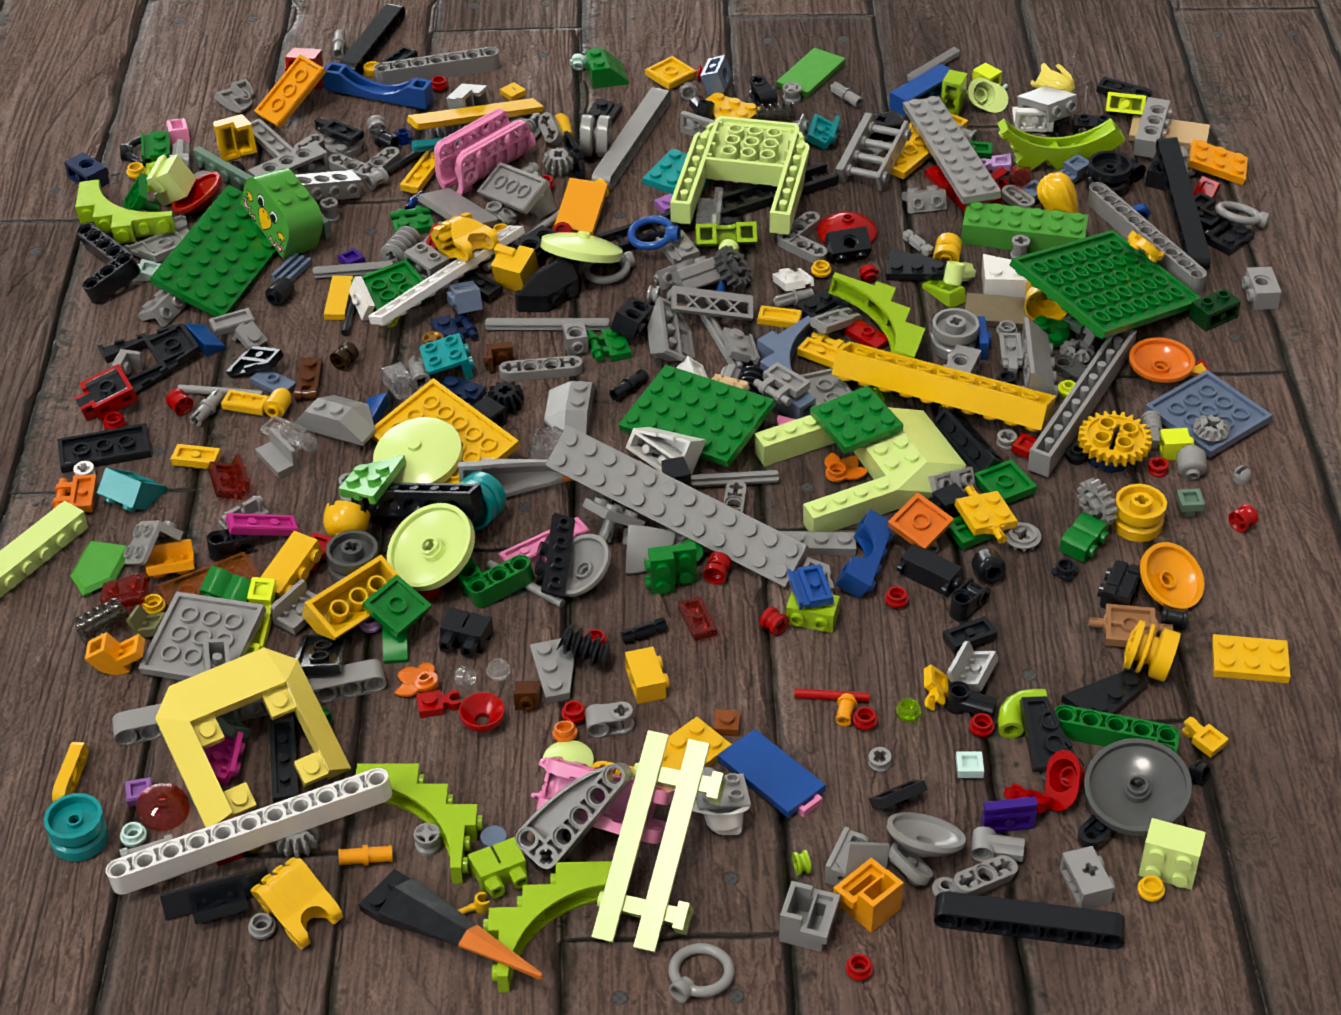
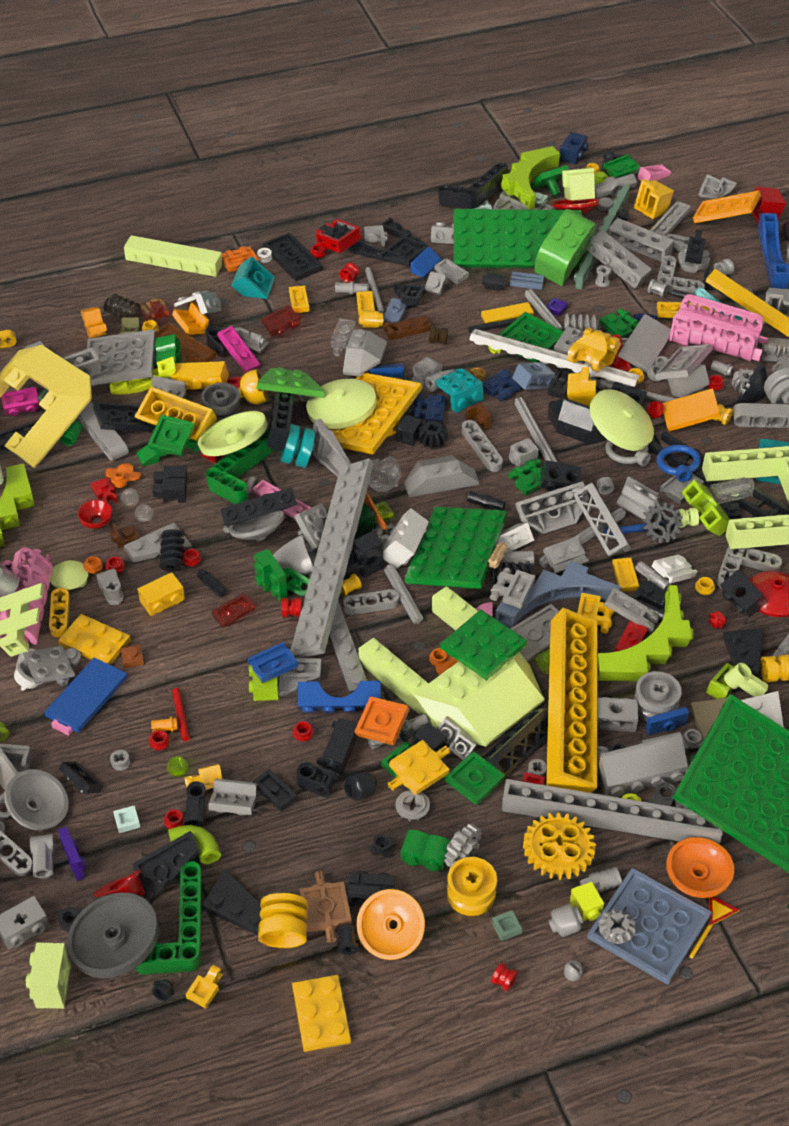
camera: 70 degrees right, 5 degrees up
bright green tile [70,541,127,598] -> none
light grey panel [255,427,298,479] -> none
white plate [349,276,375,321] -> none
red wheel [759,606,790,637] -> none
red plate [1003,783,1054,814] -> none
yellow plate [1137,875,1165,902] -> none
red bush [1148,457,1169,478] -> none

